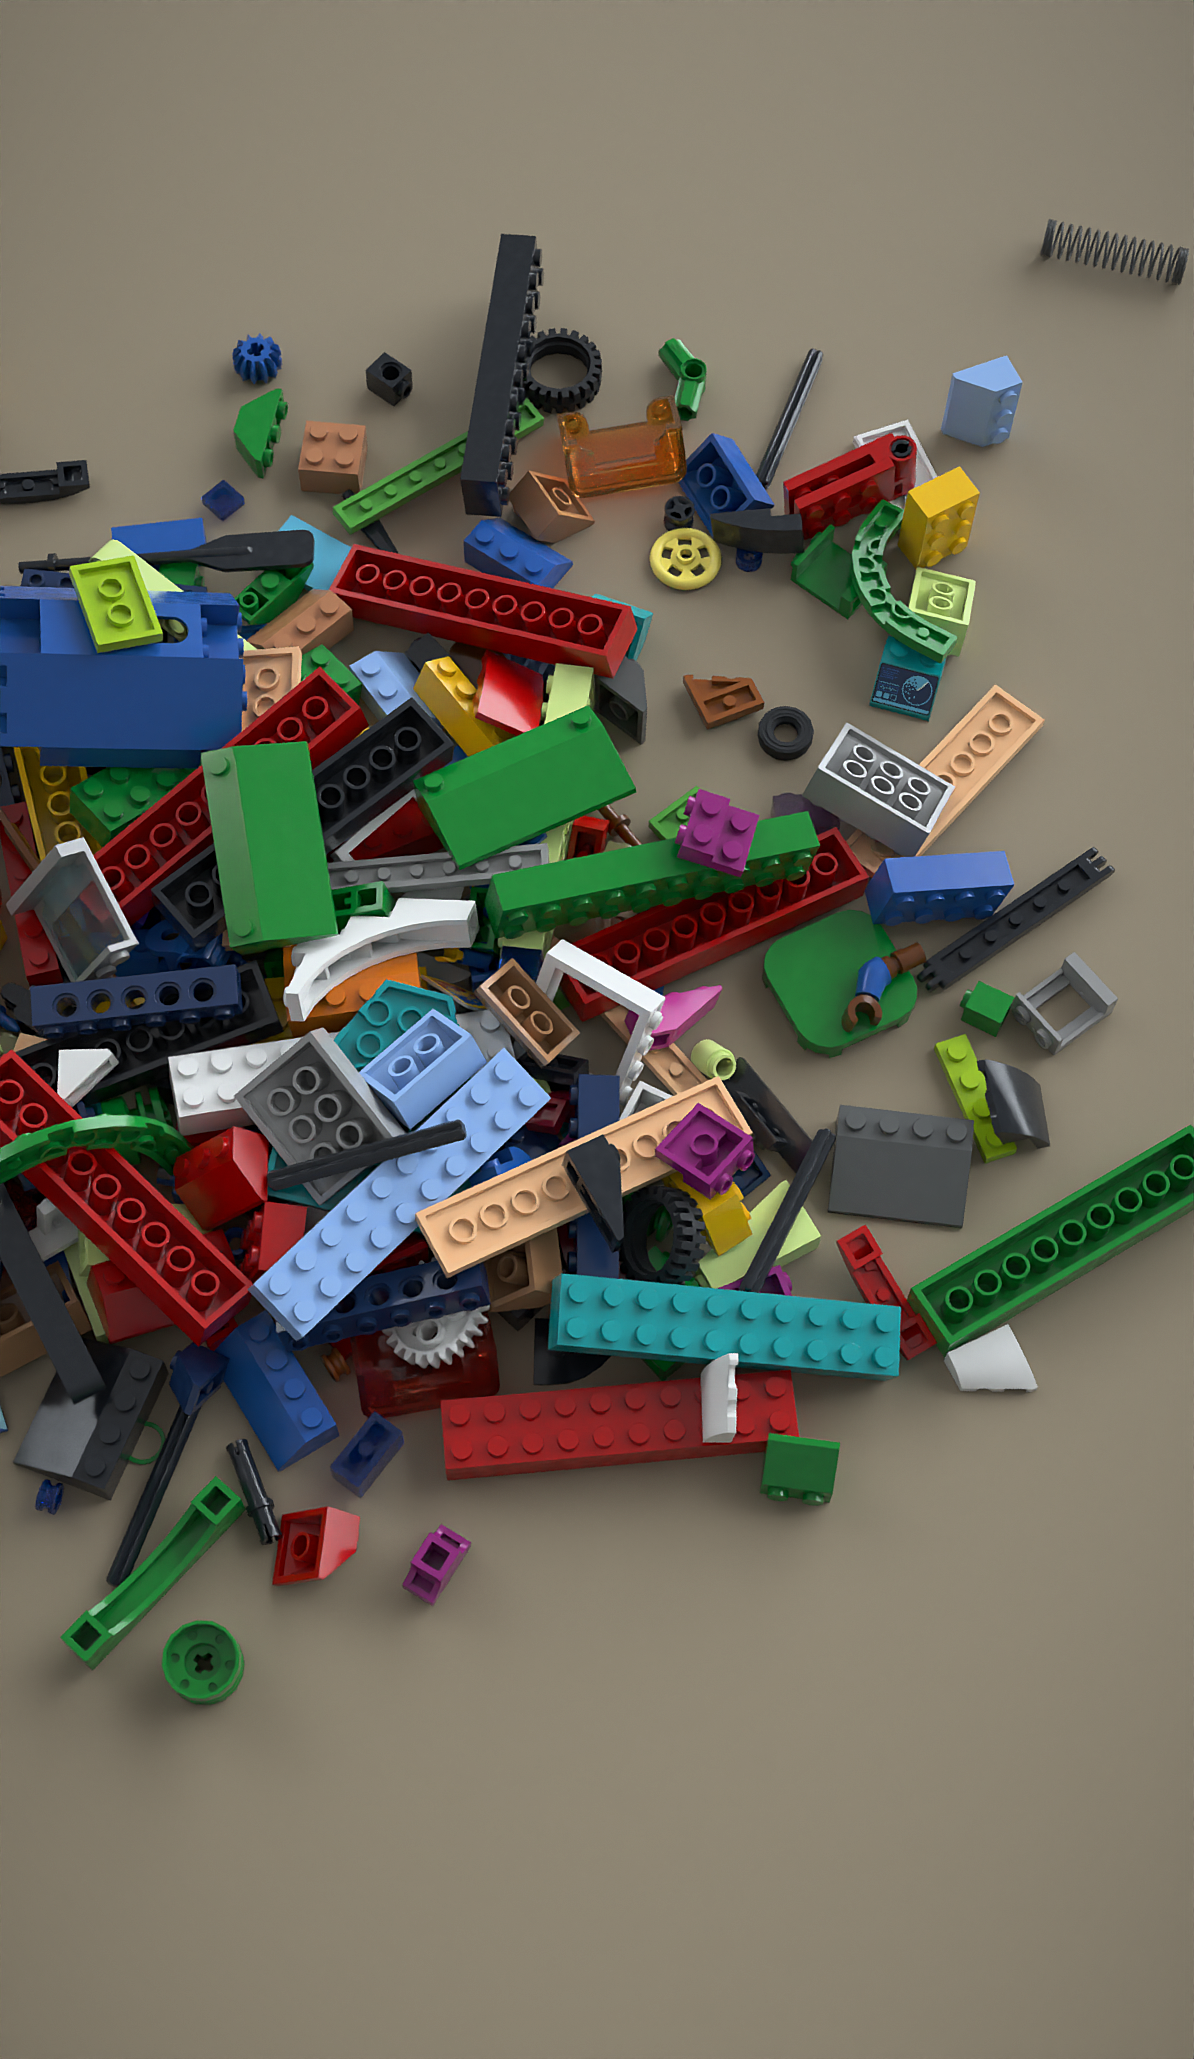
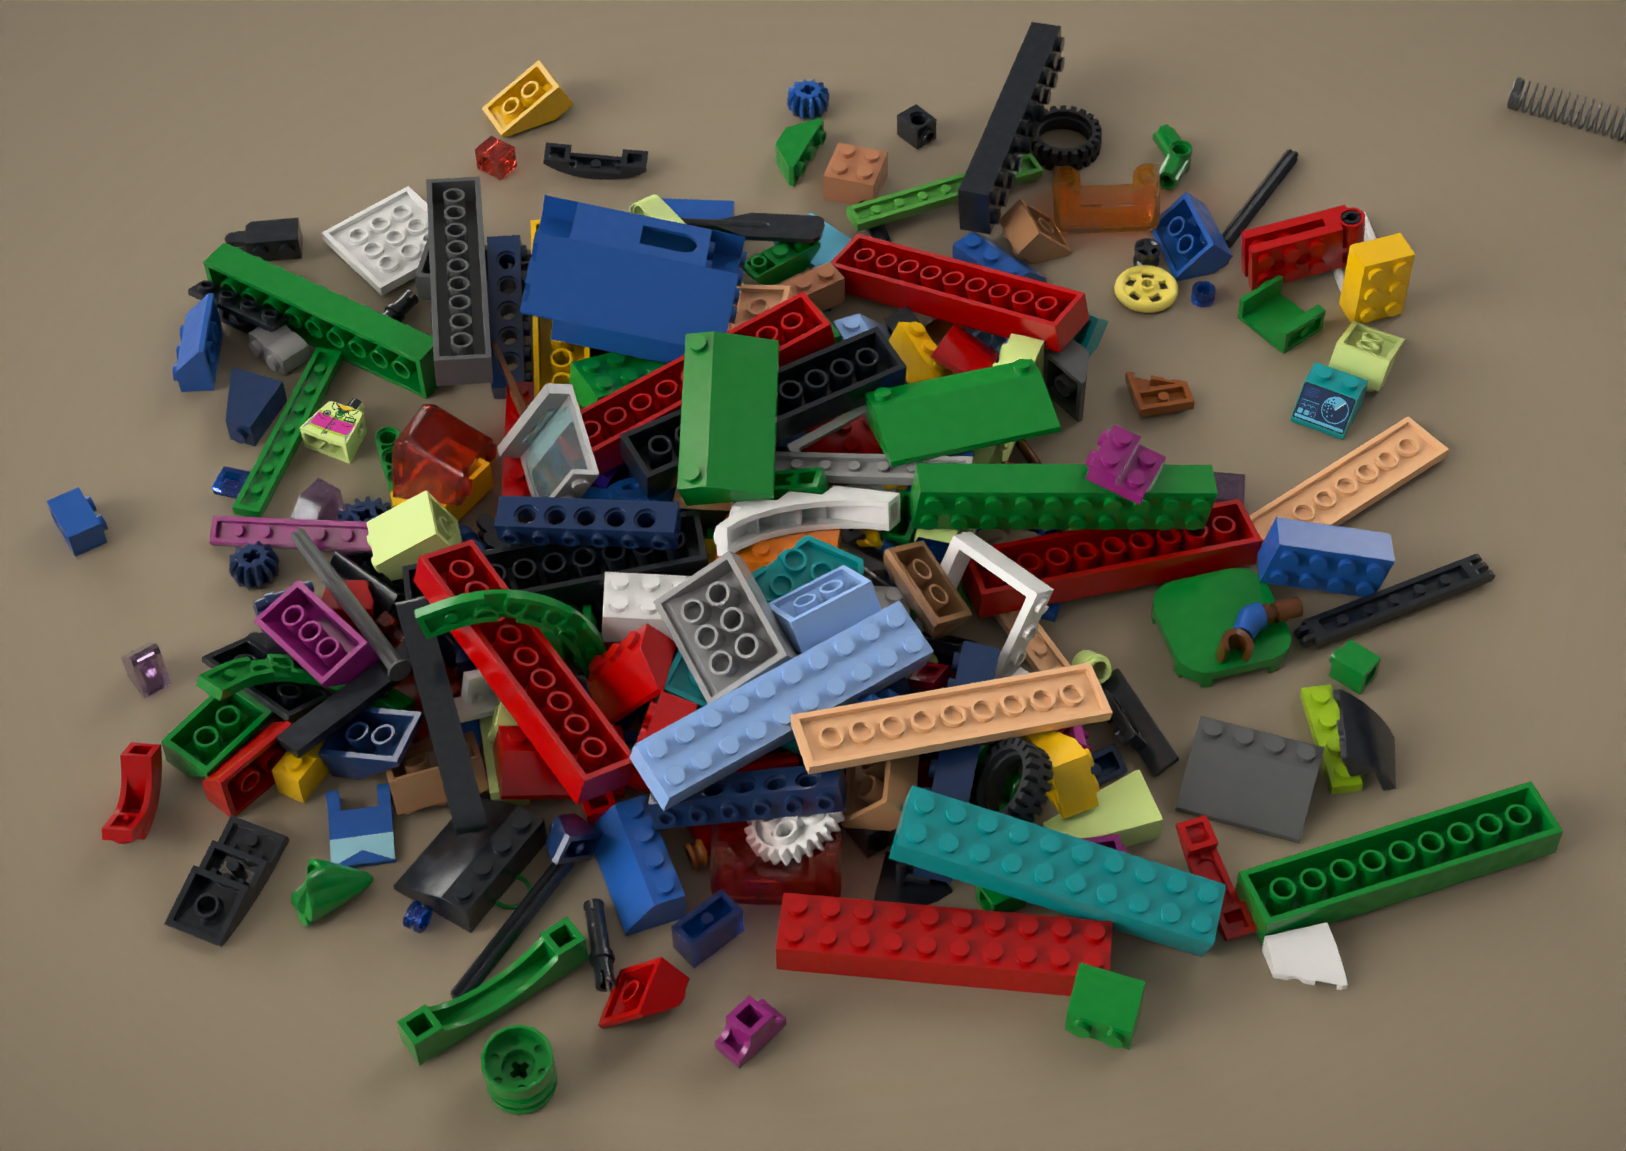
camera: 15 degrees right, 15 degrees down
white slope [57,1049,119,1107] -> none
lime plate [69,555,163,653] -> none
clear blue plate [201,479,245,521] -> none
black axle [267,1119,467,1191] -> none
black slope [562,1135,624,1253] -> none
dark pink slope [624,985,722,1051] -> none
magenta plate [655,1103,755,1200] -> none
white slope [701,1353,738,1443] -> none
black slope [710,508,804,554] -> none
black axle [739,1128,836,1293] -> none
black tyre [757,706,814,761] -> none
light grey slope [802,722,955,857] -> none
green plate [851,499,958,664] -> none
light blue slope [941,355,1023,447] -> none
light grey panel [1011,952,1118,1055] -> none

